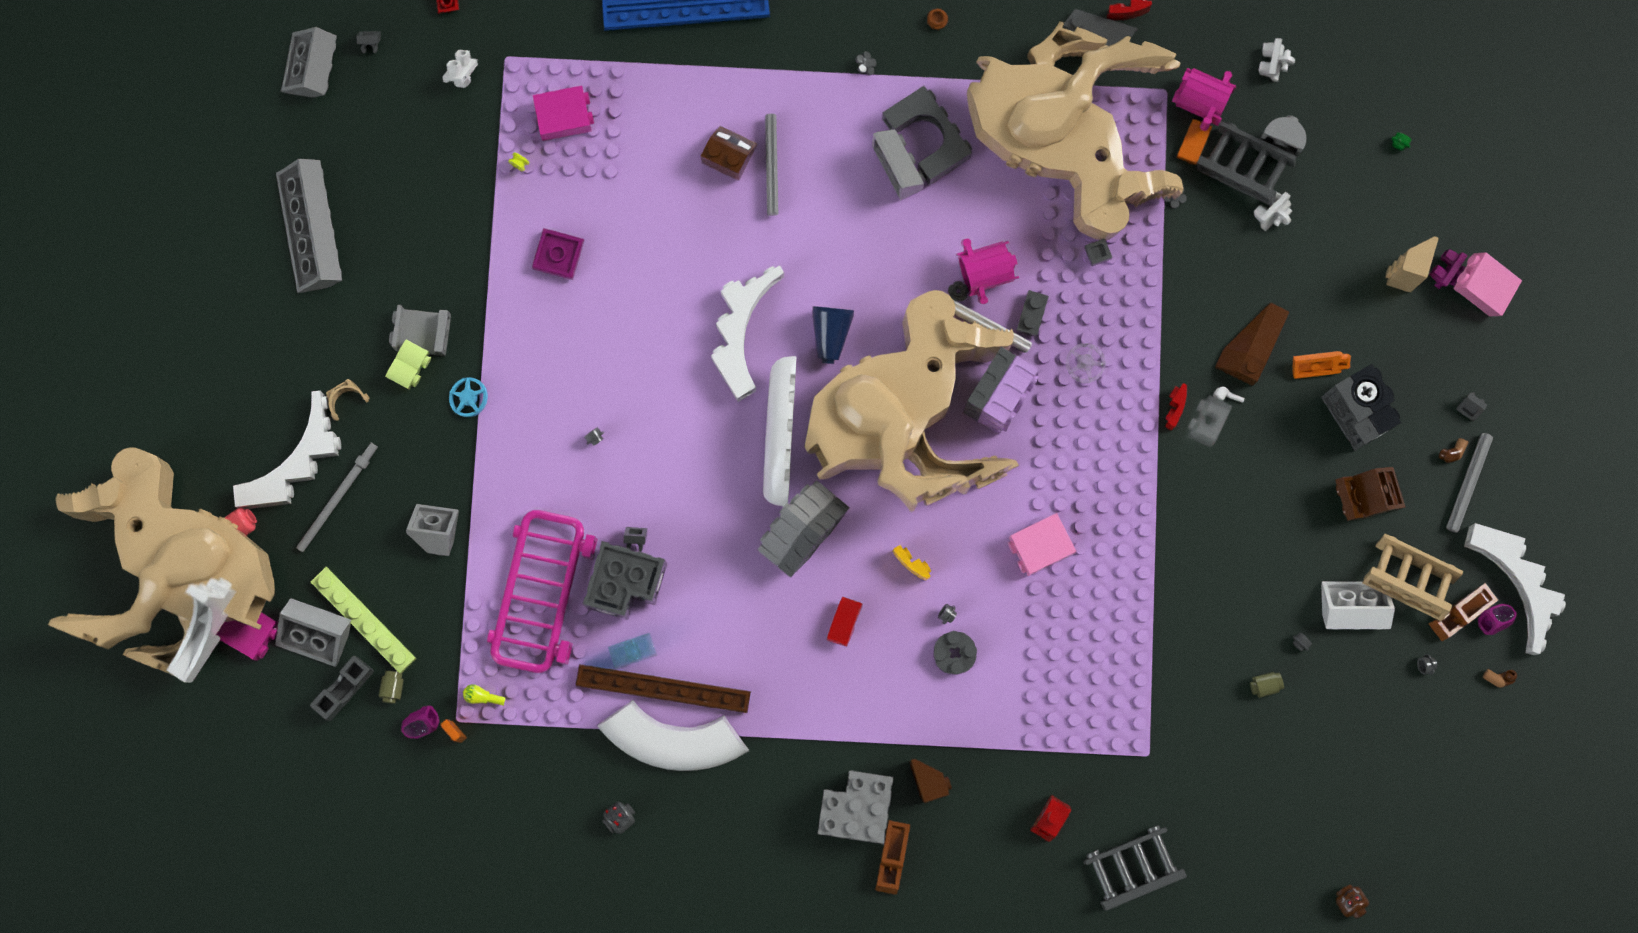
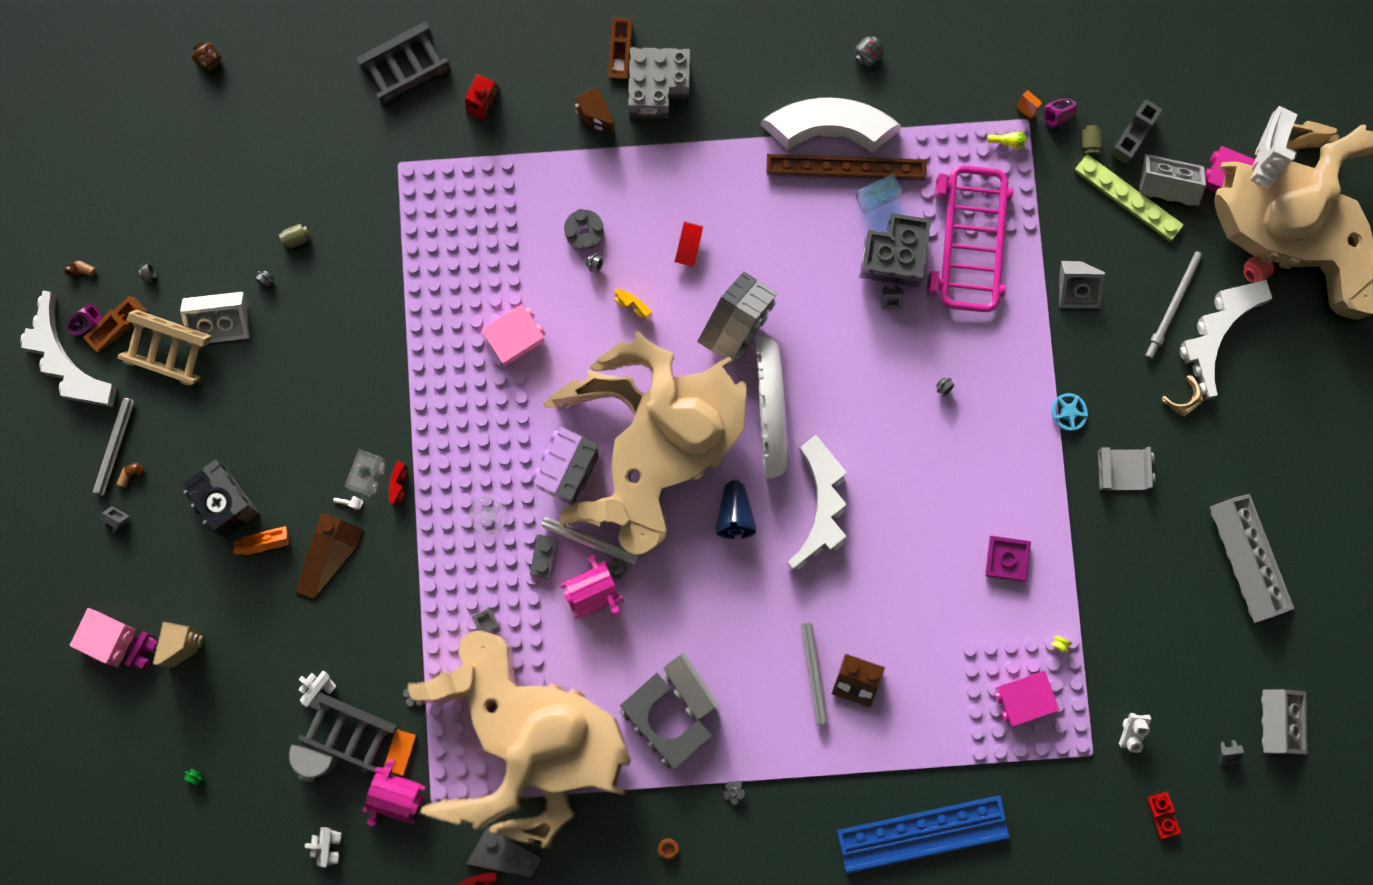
camera: 175 degrees right, 0 degrees up
yellowish green brick [385,340,431,390] -> none
reddish brown bracket [1335,467,1406,521] -> none

